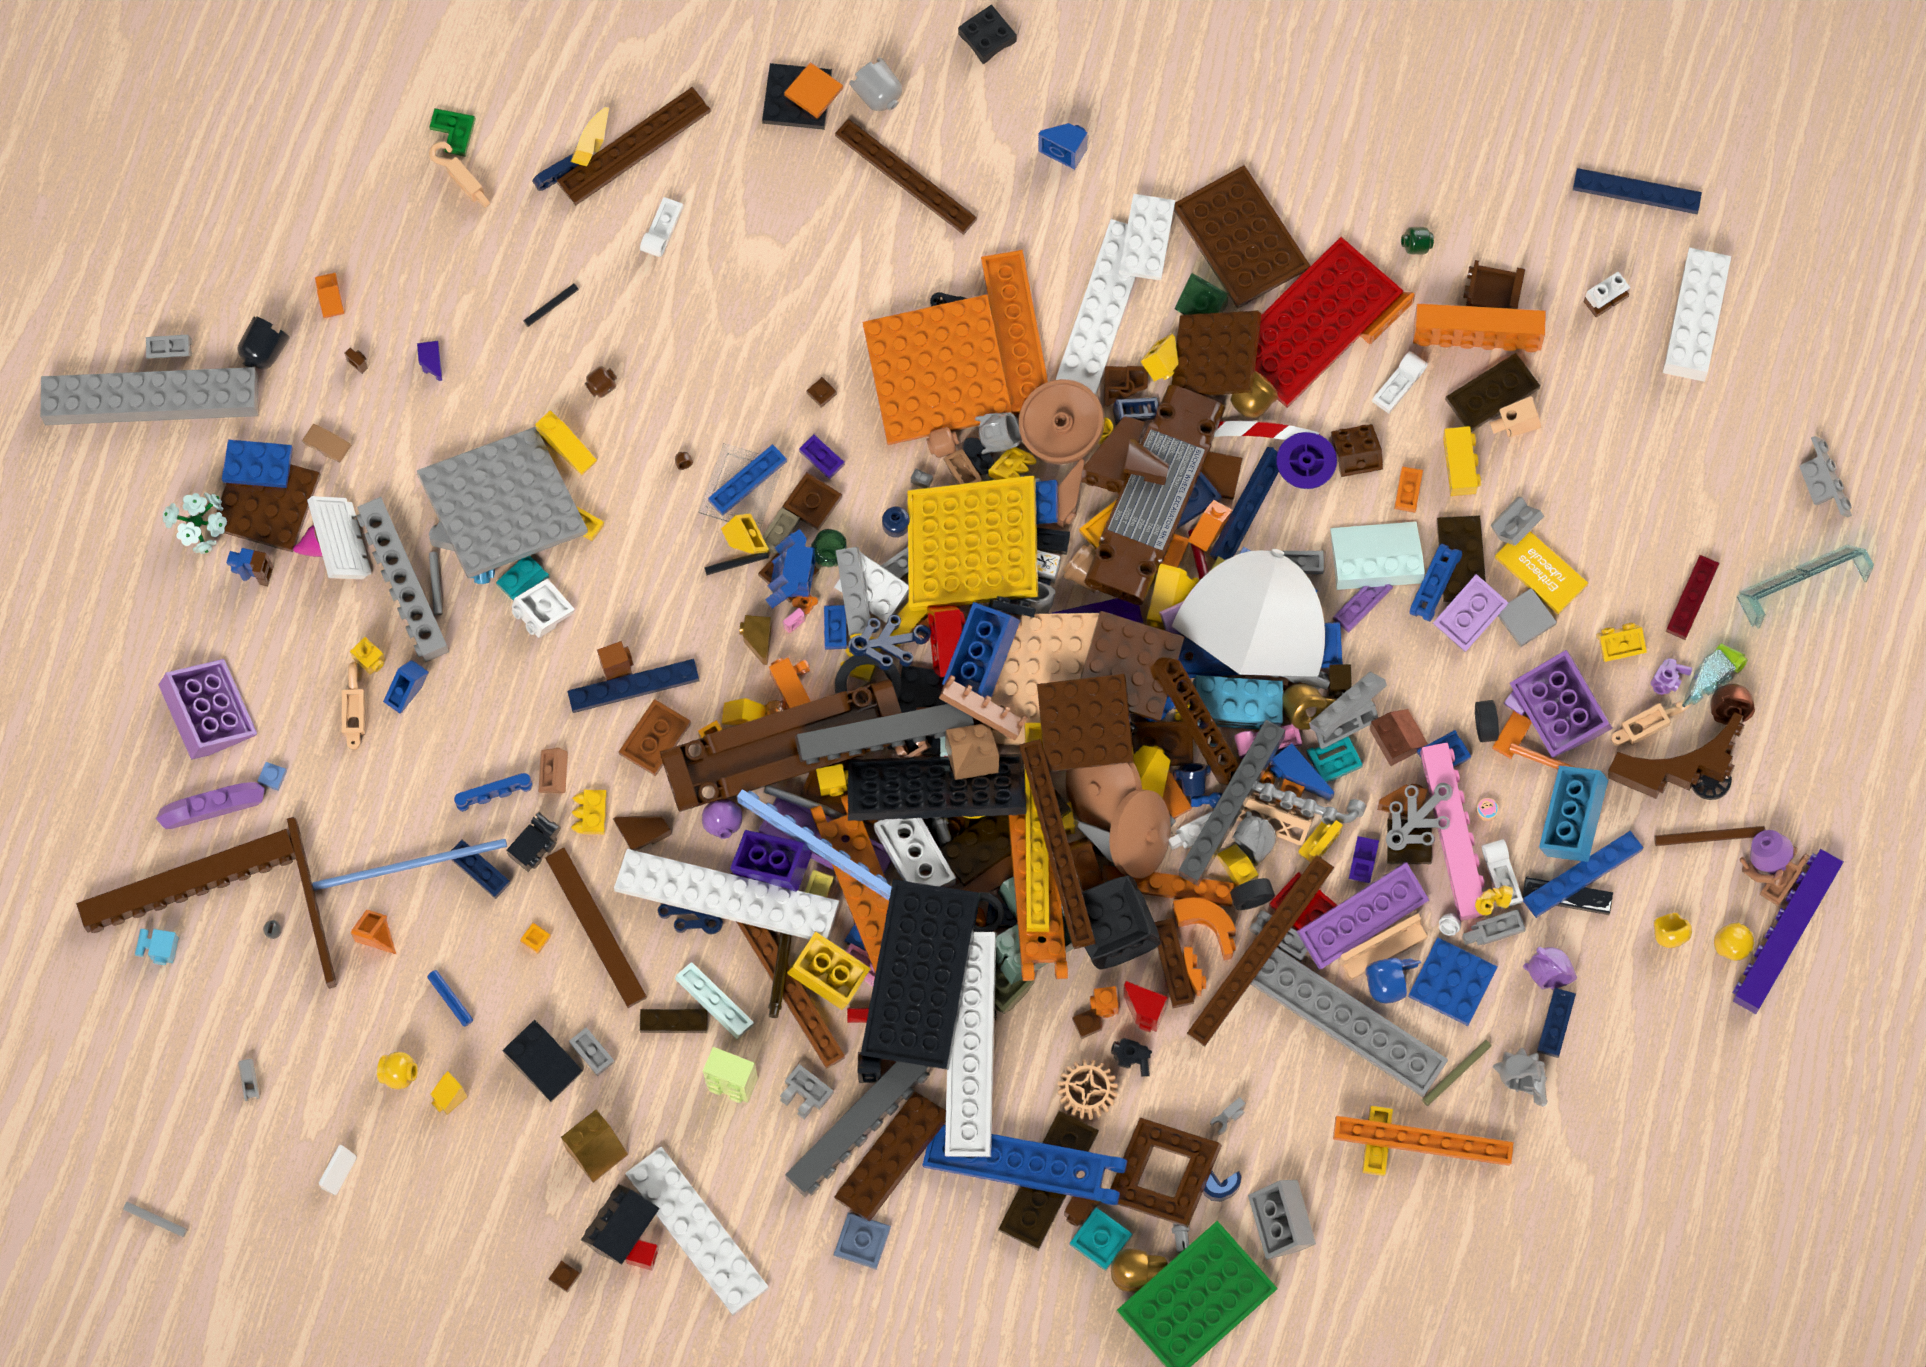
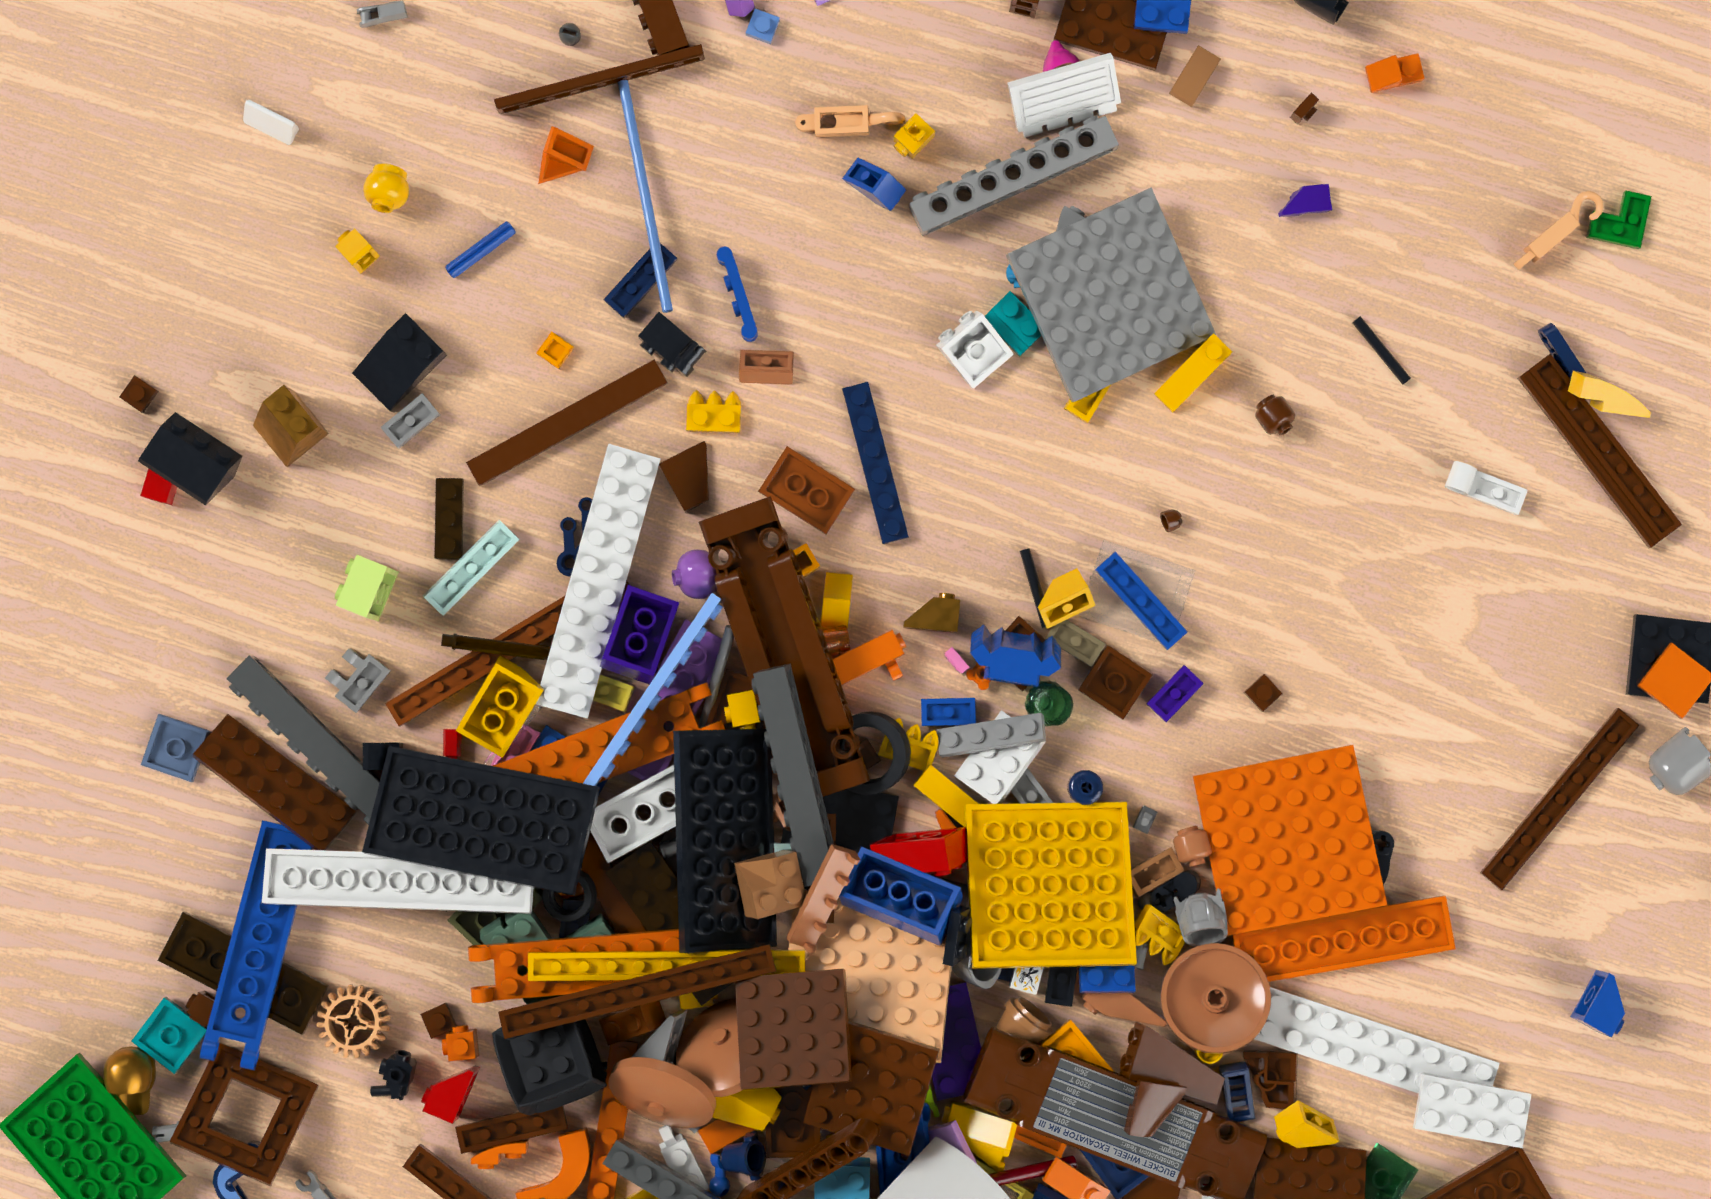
camera: 85 degrees right, 15 degrees up
light grey bar [429,552,443,615] -> none
dark orange brick [597,641,634,680] -> none
white plate [625,1147,769,1316] -> none
plant [848,615,931,670] -> none

